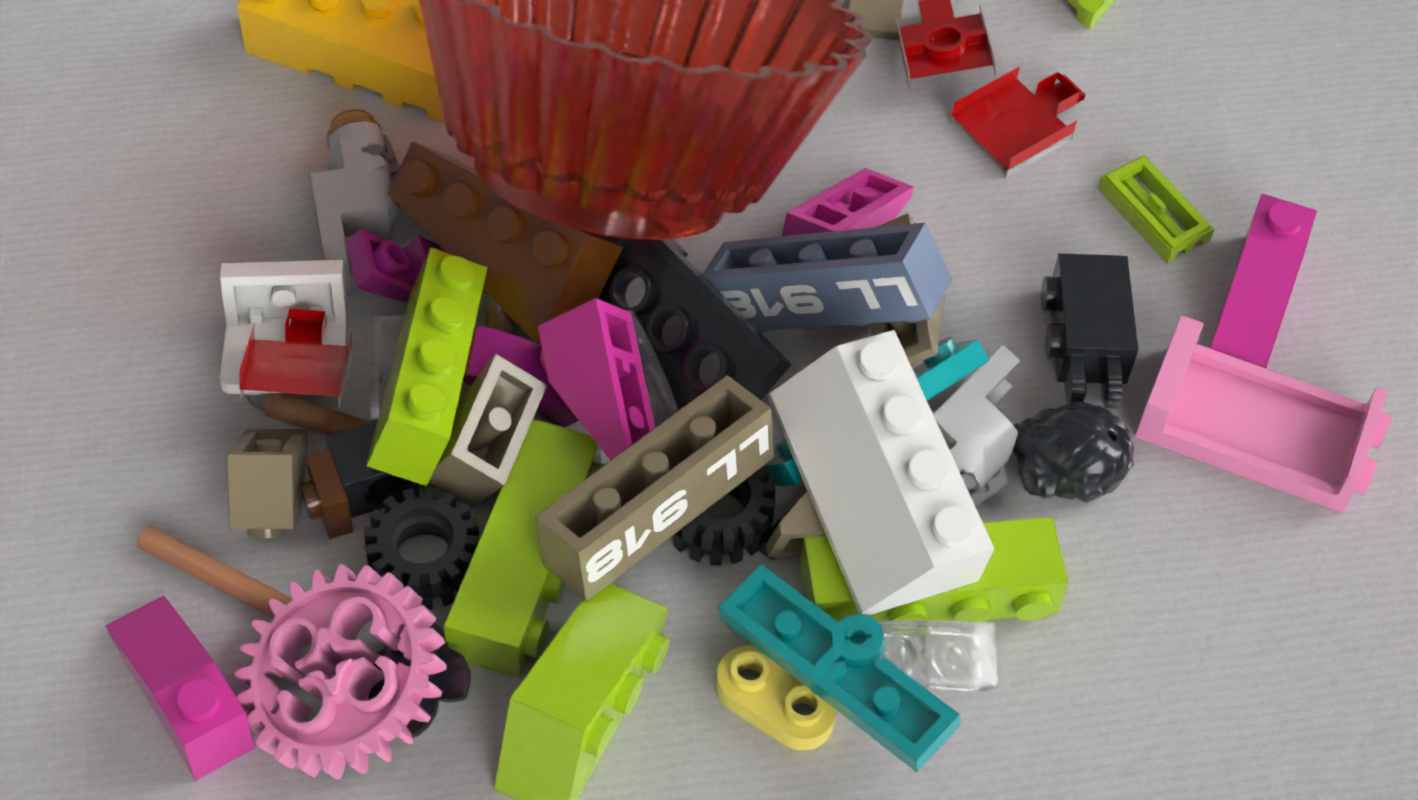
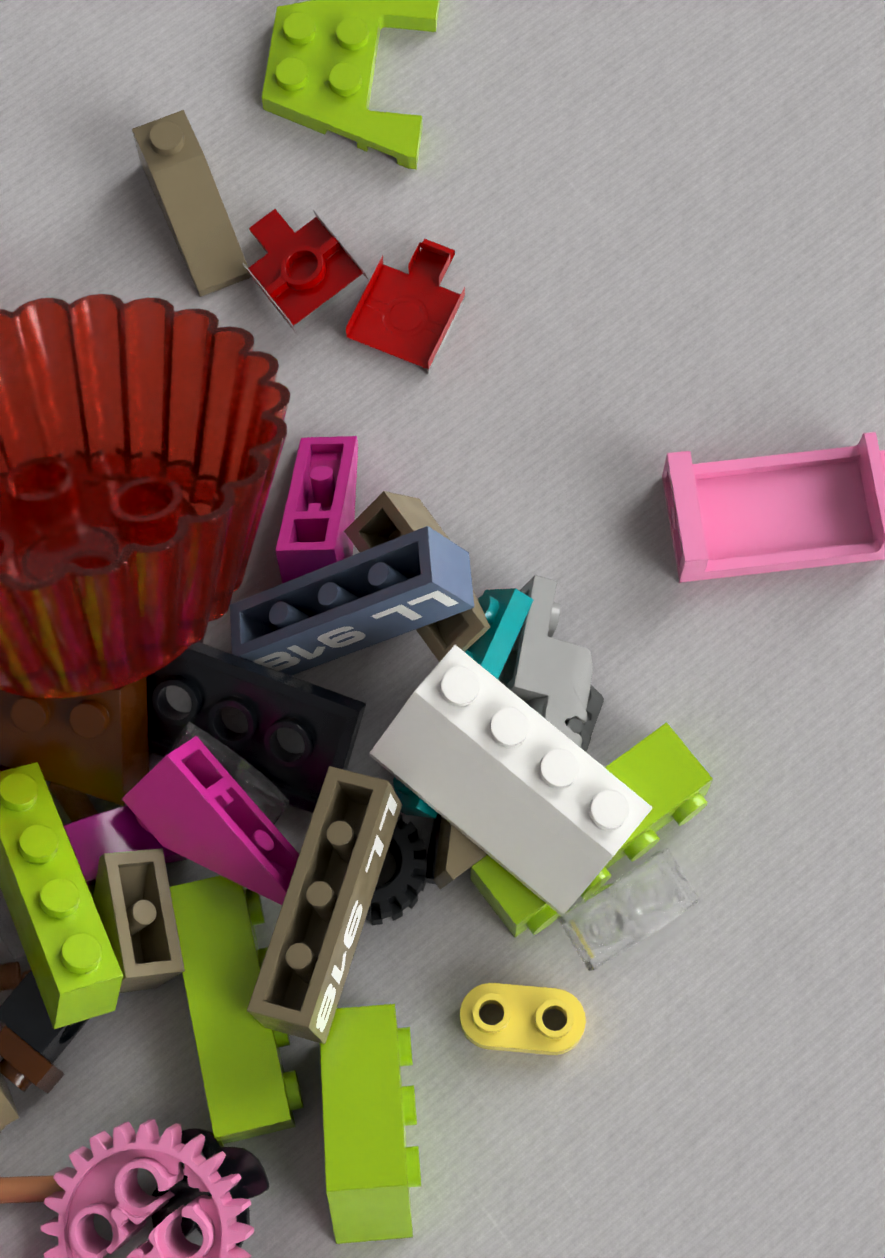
camera: 25 degrees left, 15 degrees up
black tyre [364,487,480,610] -> none
teal hinge [718,564,960,773] -> none
black hair [1013,402,1134,503] -> none
black hinge [1041,253,1139,409] -> none
lime tile [1098,155,1214,264] -> none
dark pink slope [1210,193,1318,368] -> none

